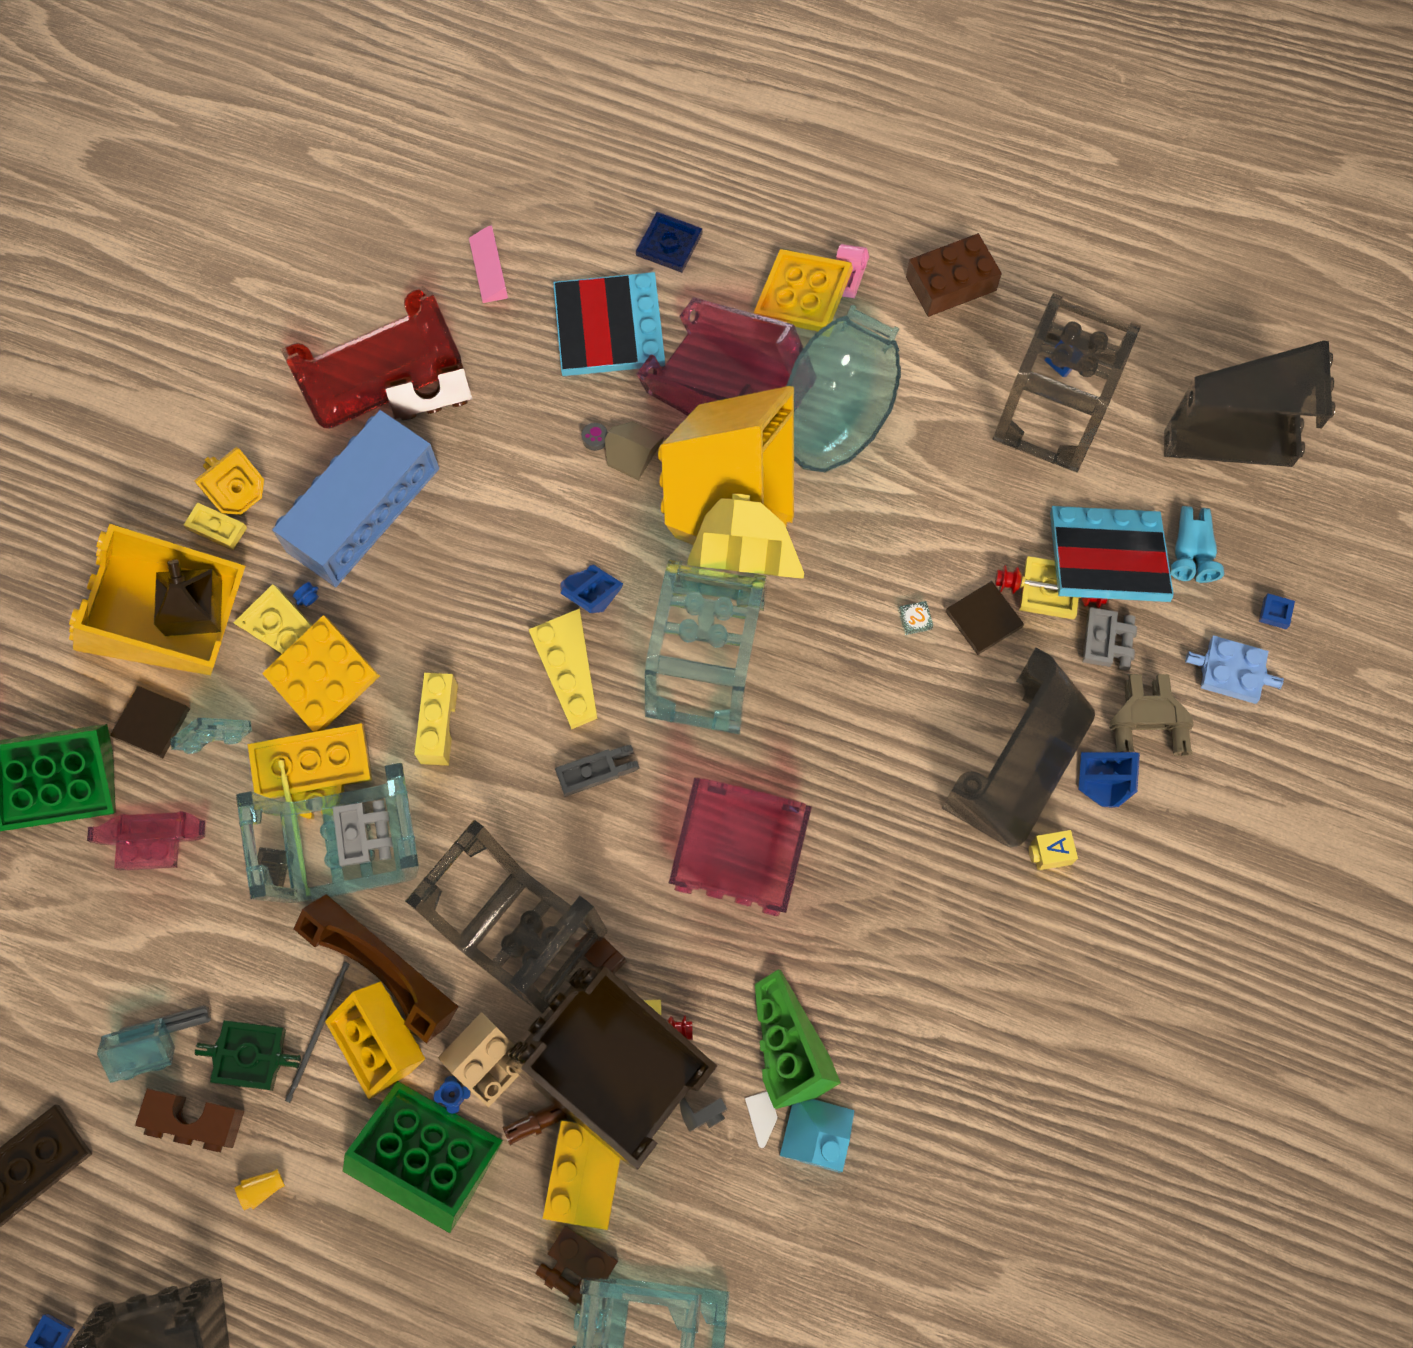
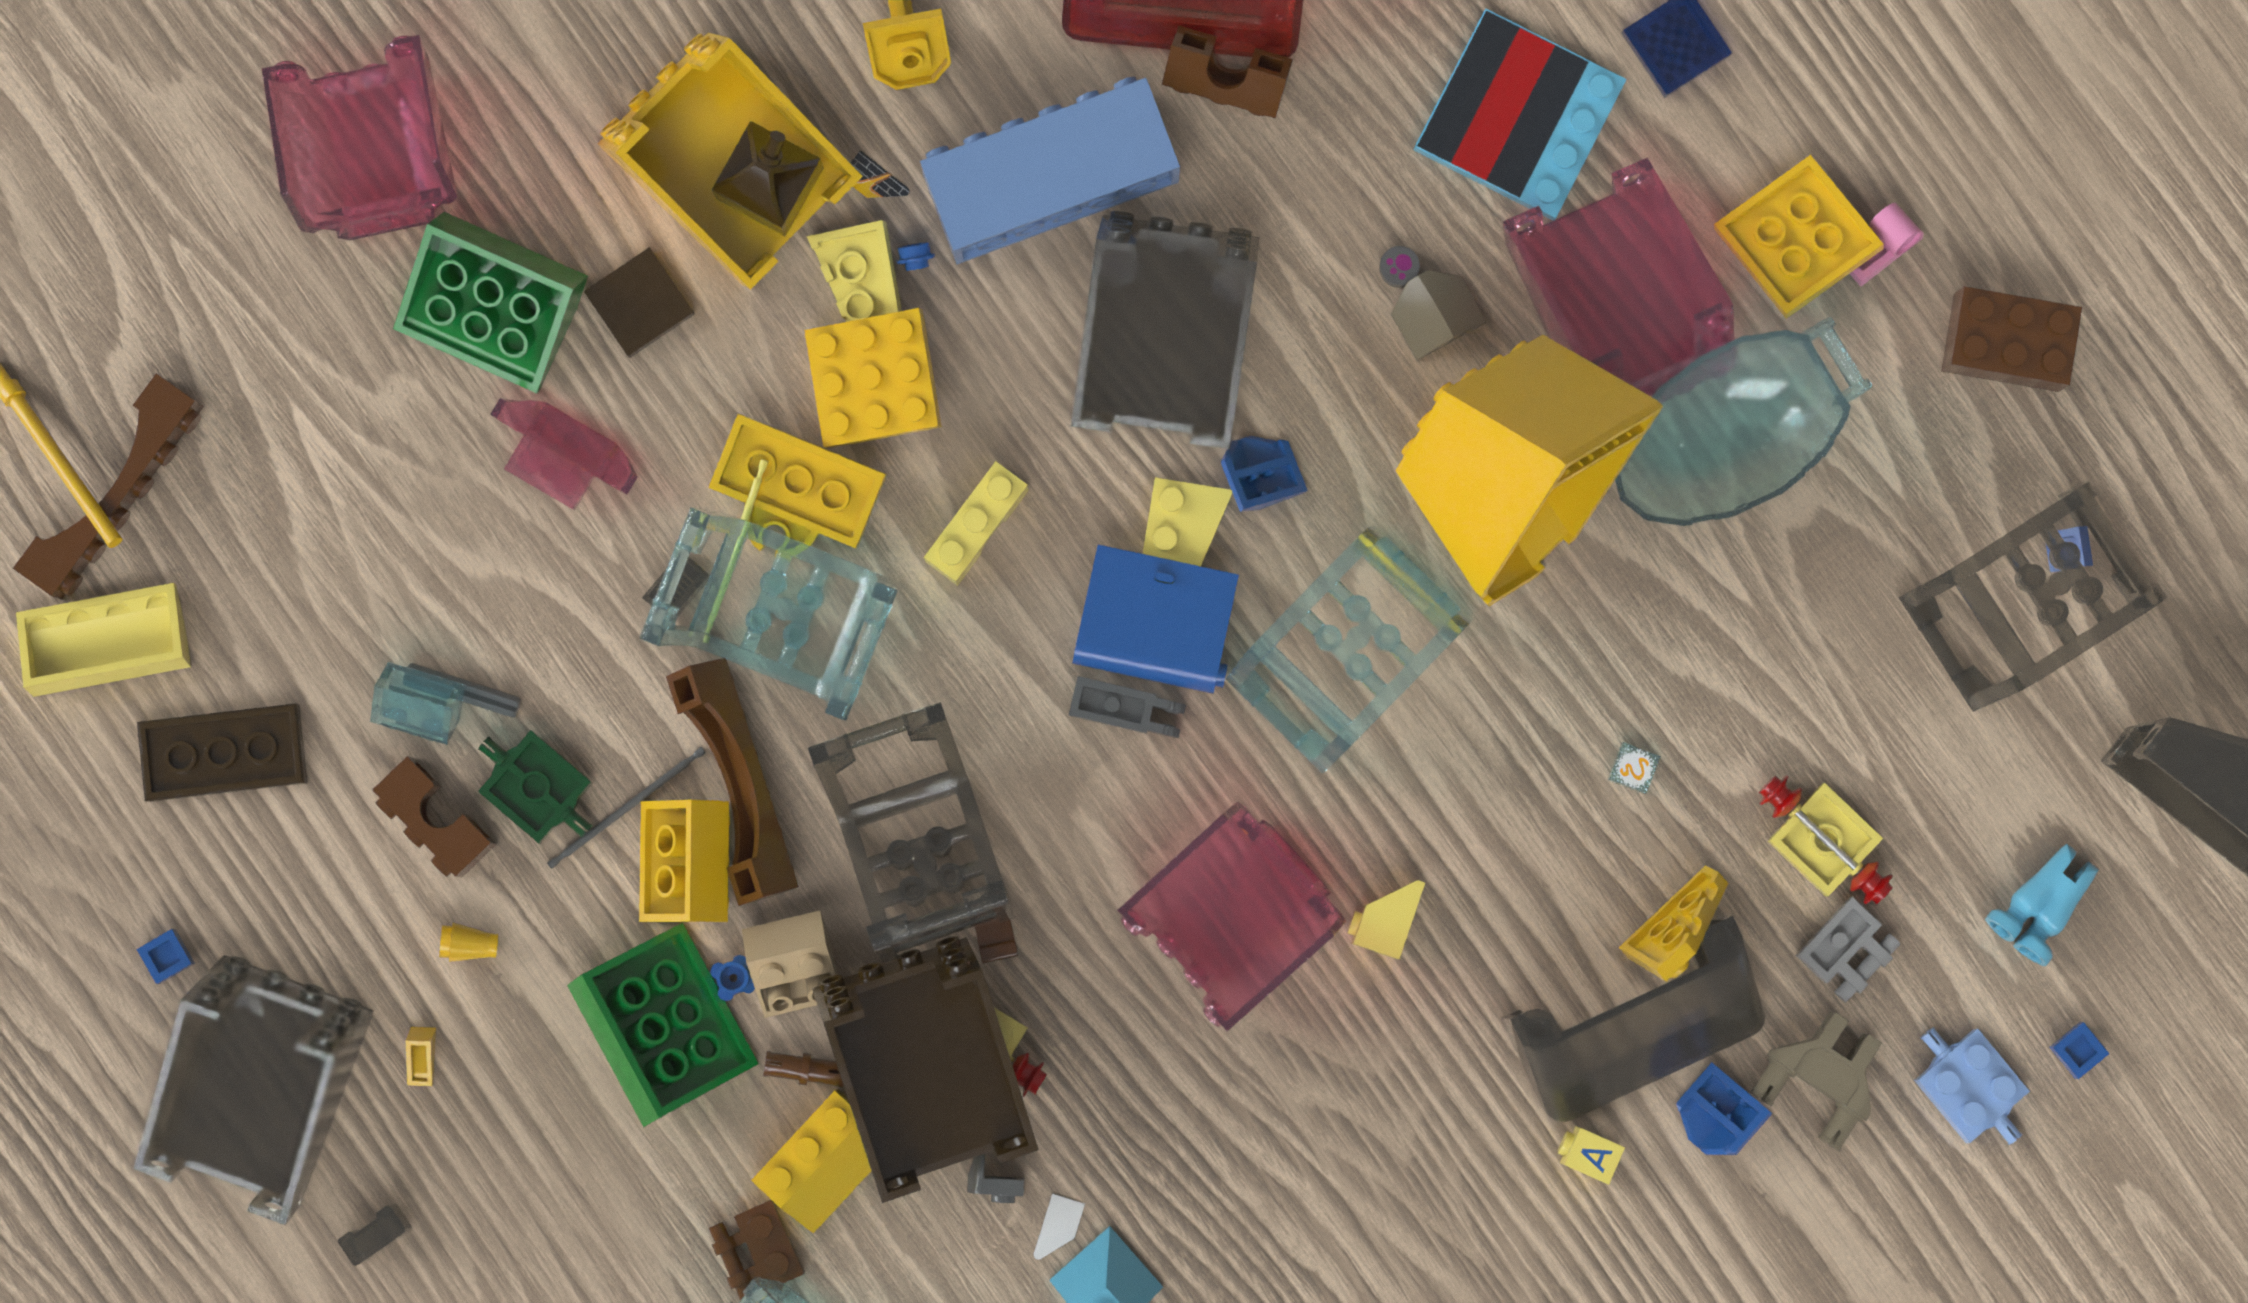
camera: 30 degrees right, 15 degrees up
clear light blue plate [170,718,252,754] -> none
light yellow plate [184,503,247,550] -> none
light grey plate [332,800,393,867] -> none
light yellow brick [687,494,804,579] -> none
bright green wedge [755,969,841,1109] -> none
dark brown tile [946,581,1024,655] -> none
plate [1050,506,1174,602] -> none
none -> yellow piece [405,1027,436,1086]
none -> sticker [850,150,909,198]
none -> clear smoke windscreen [1071,211,1259,449]
none -> blue door [1072,544,1239,694]
none -> light yellow slope [1347,880,1425,959]
none -> yellow plate [1619,865,1729,981]

